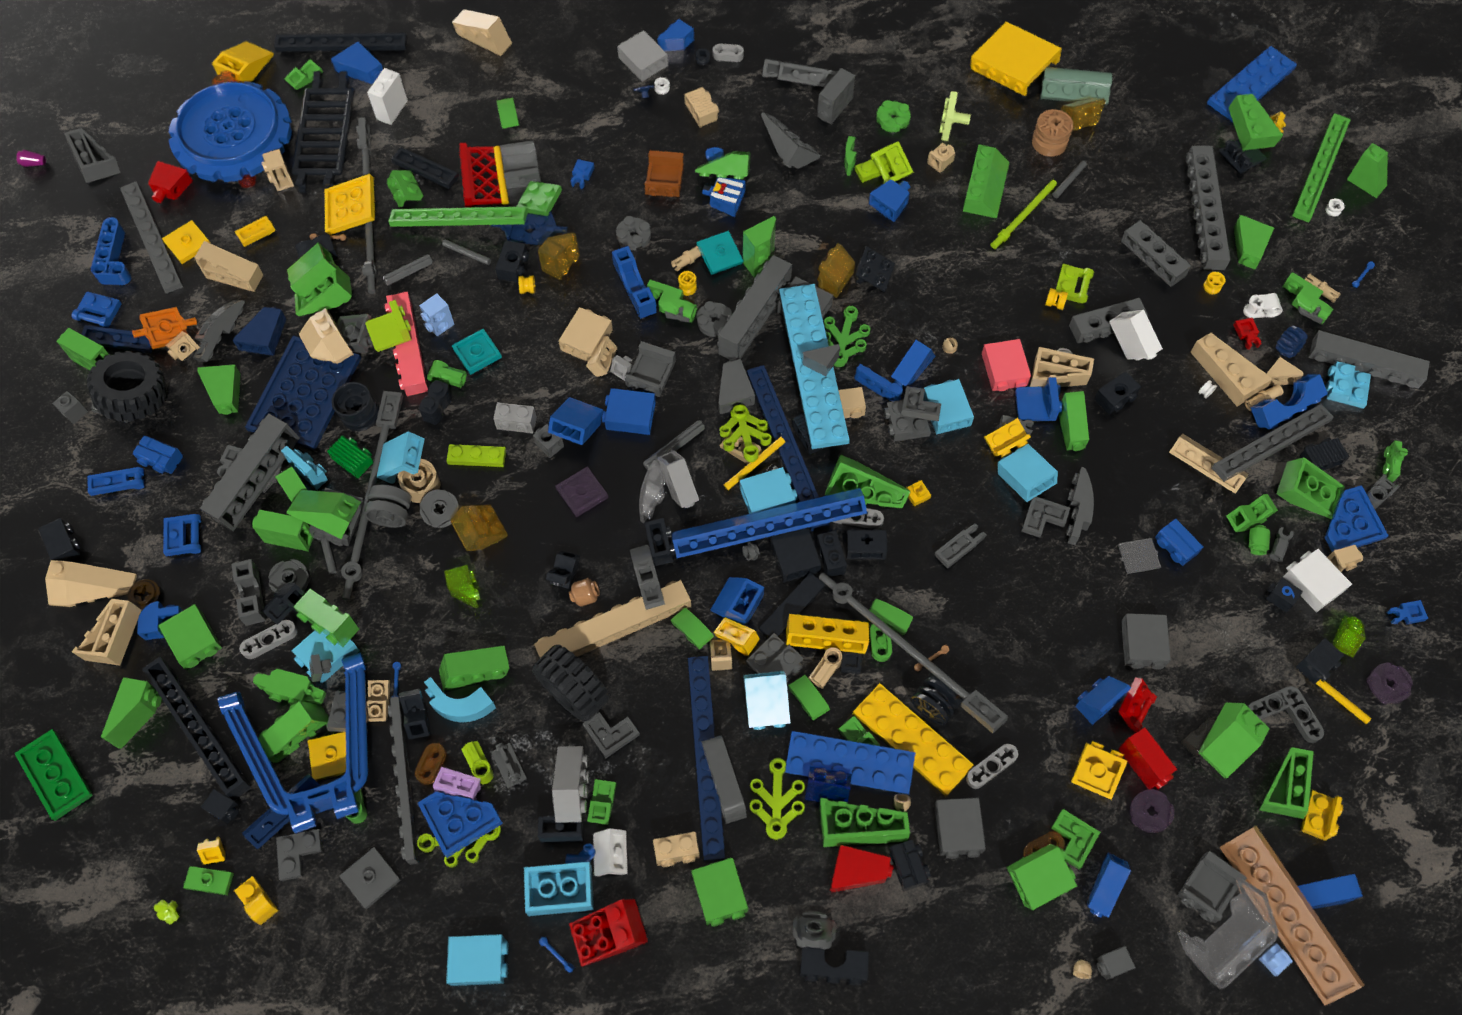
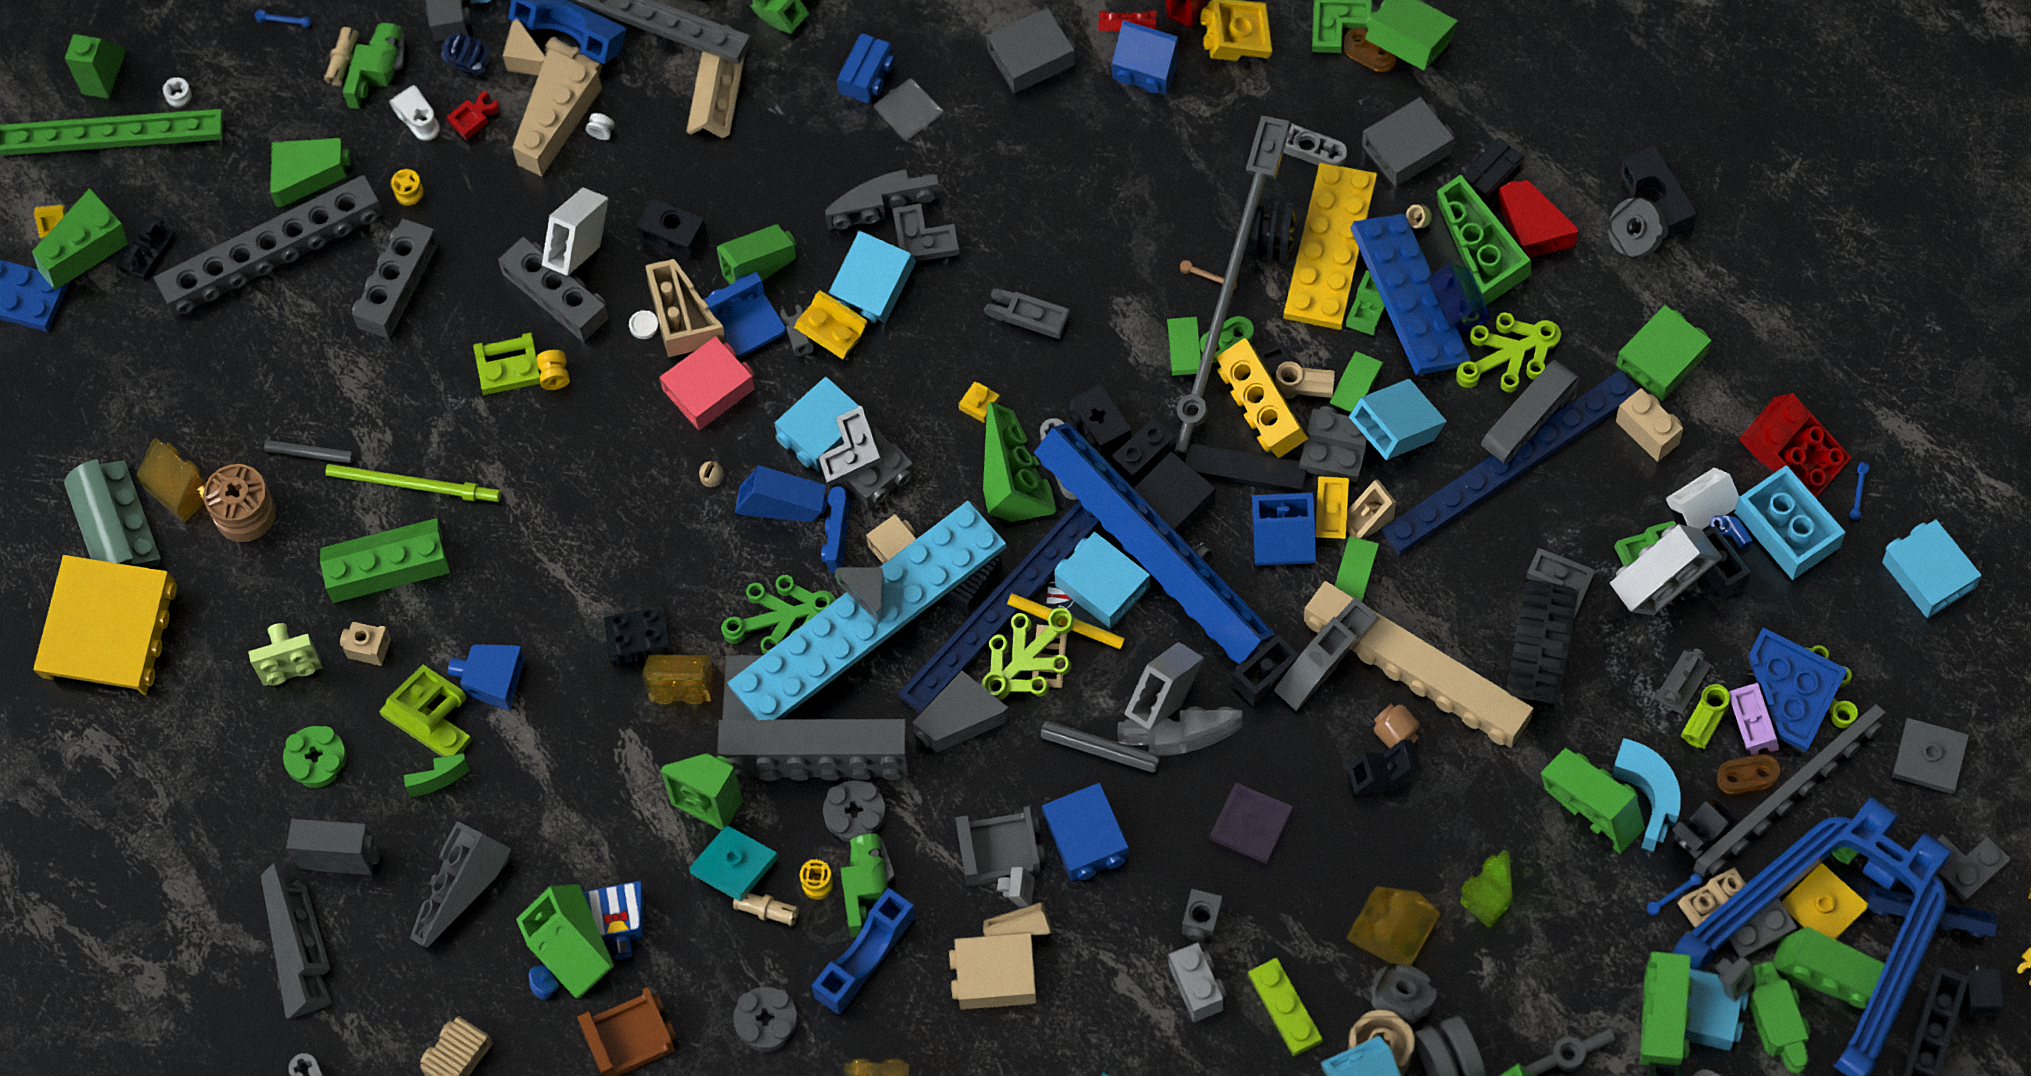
camera: 115 degrees left, 0 degrees up
blue brick [548,397,603,445] -> none

